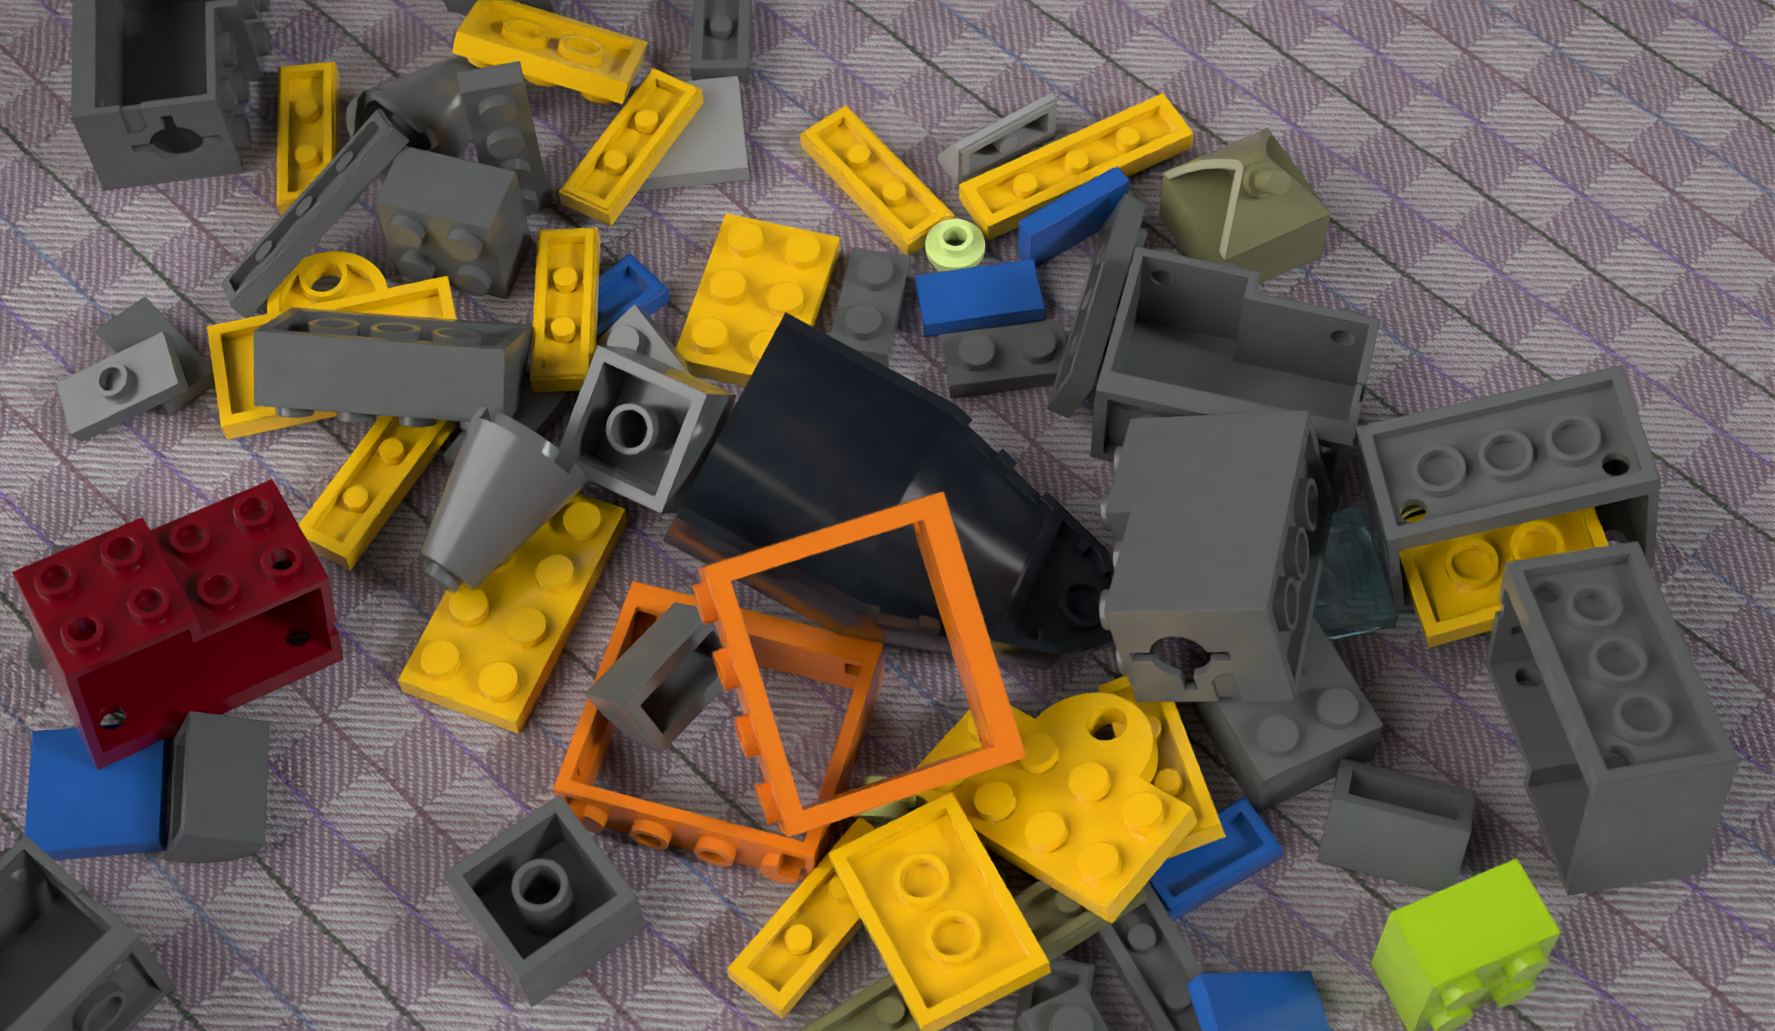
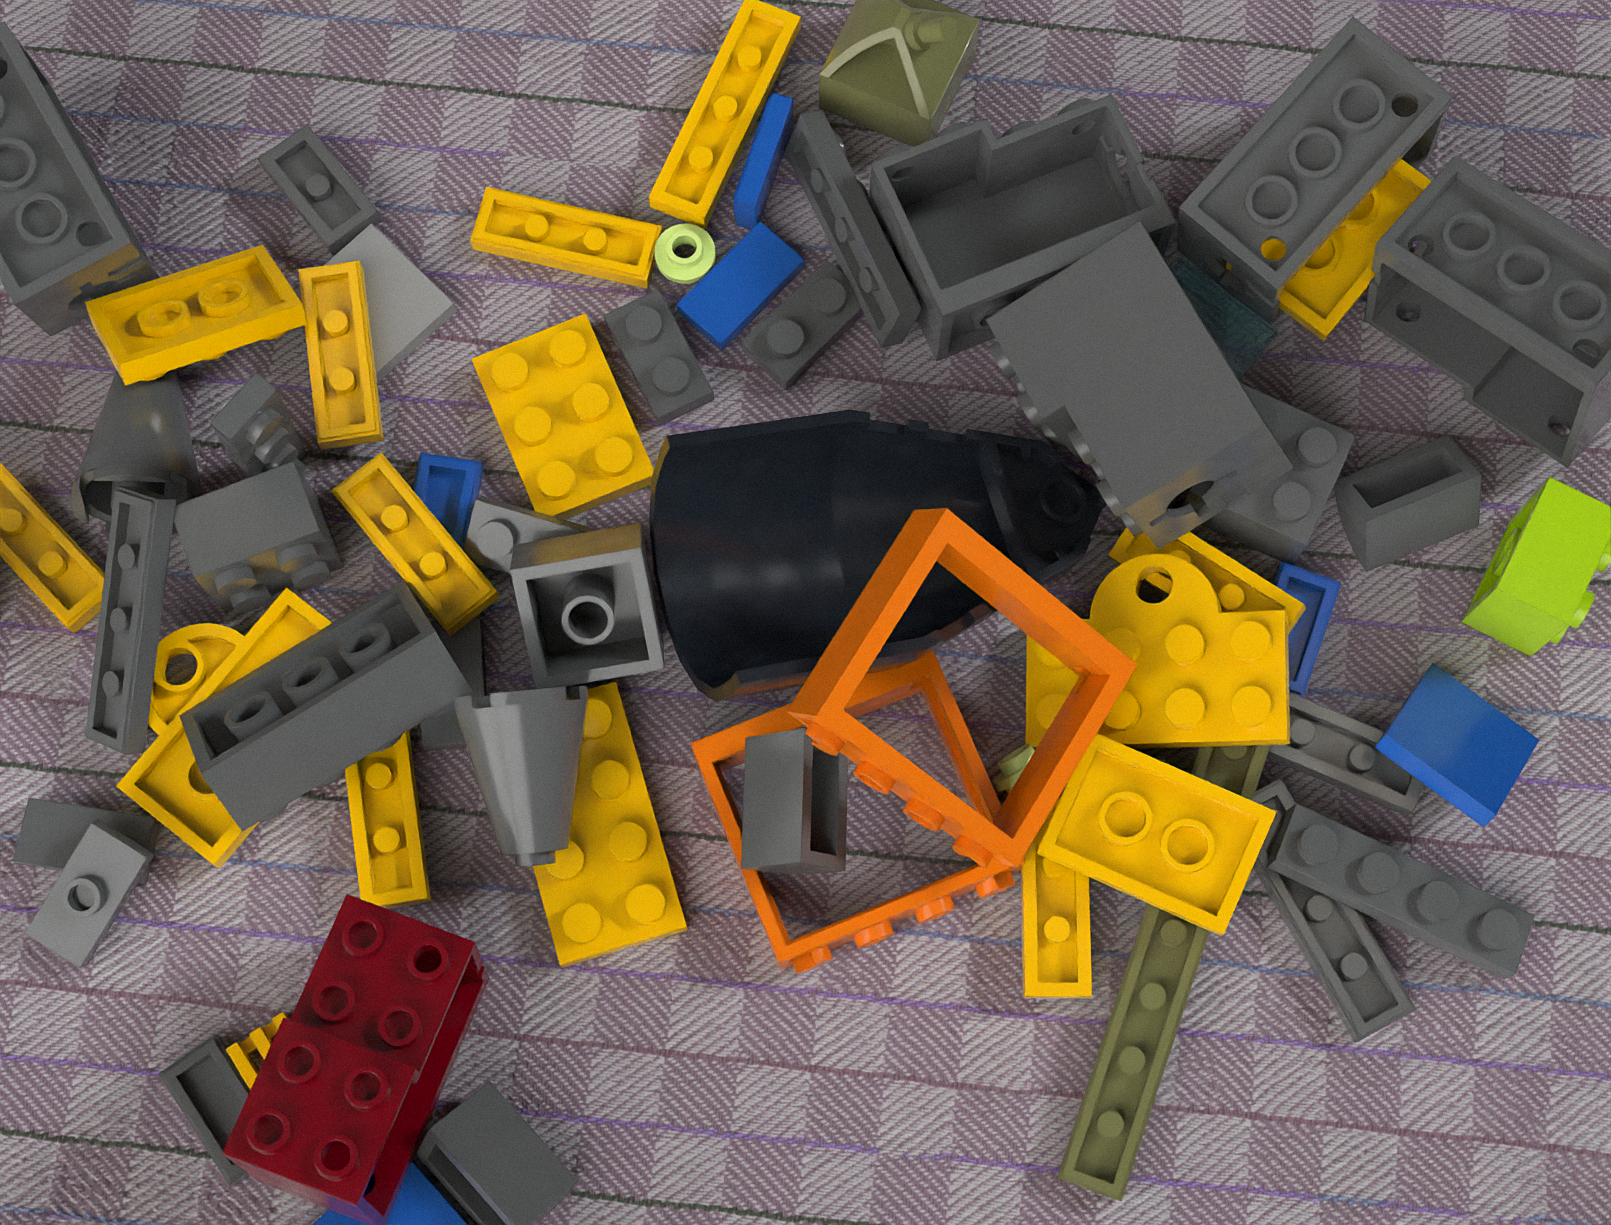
camera: 40 degrees left, 15 degrees up
dark grey brick [443,794,646,1008] -> none
light grey slope [937,92,1057,186] -> none

